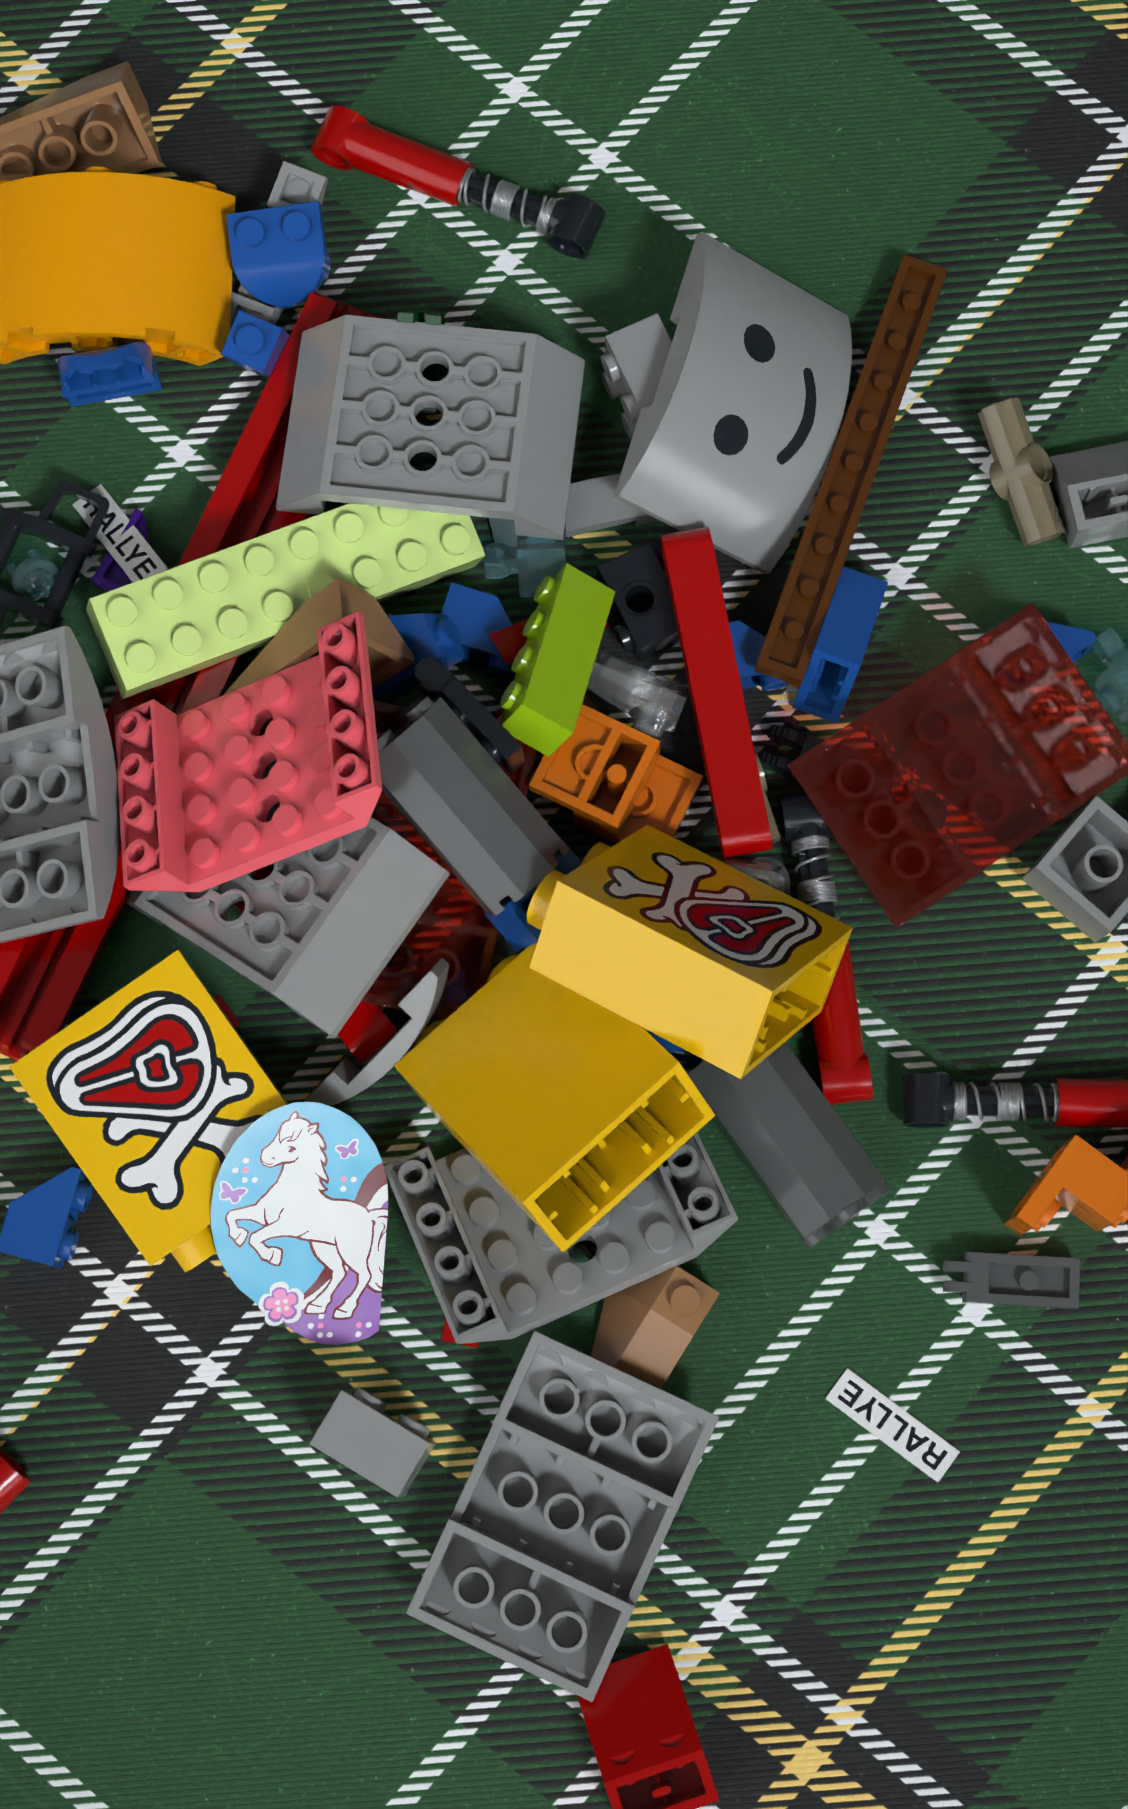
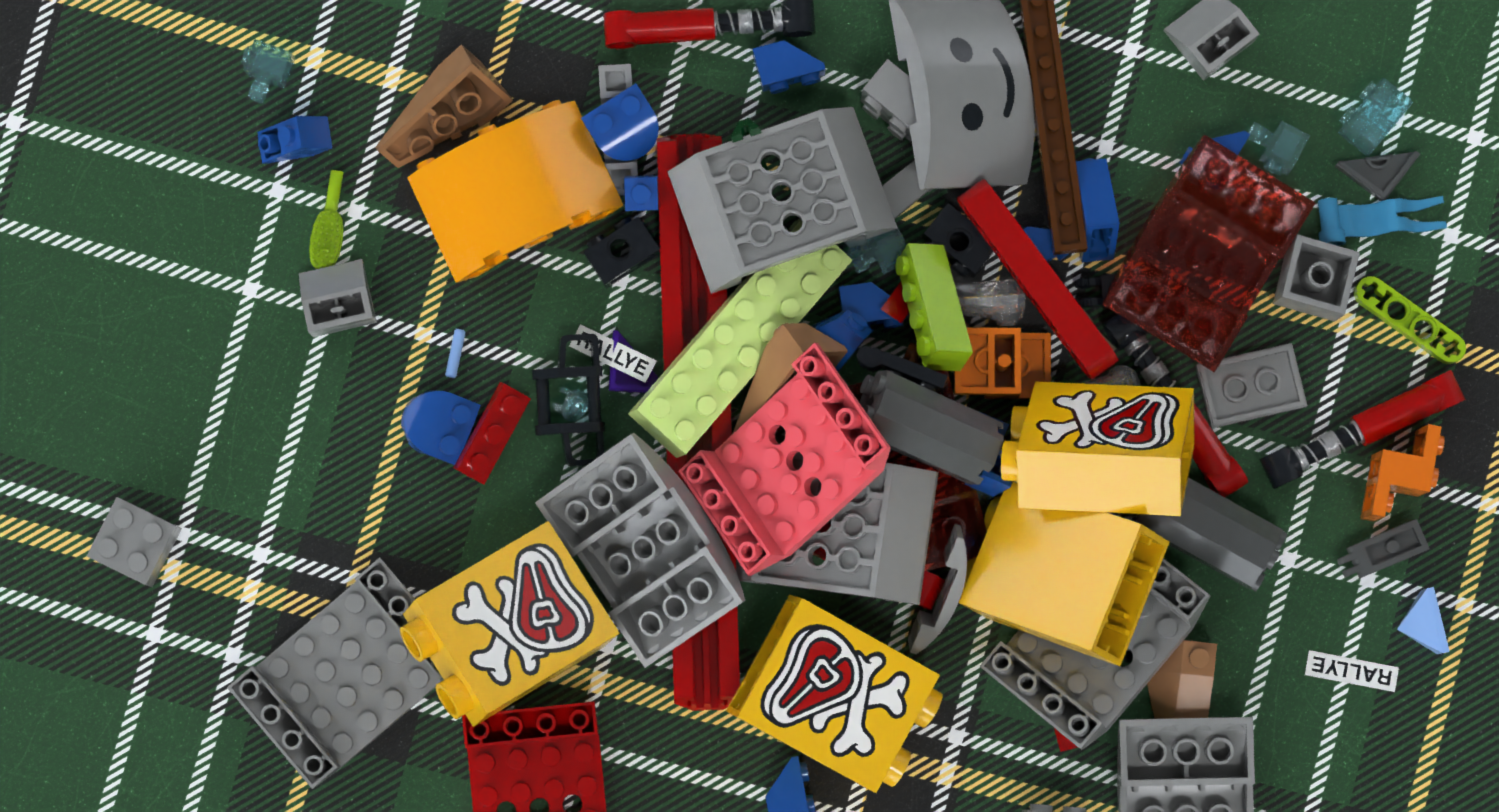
camera: 30 degrees left, 5 degrees up
blue slope [58,342,163,407] -> none
sticker [210,1101,388,1345] -> none
dark tan piece [978,397,1065,547] -> none
none -> black brick [584,216,660,289]
none -> blue slope [753,40,826,94]
none -> light grey tile [1195,343,1308,429]
none -> light blue slope [1397,587,1450,654]

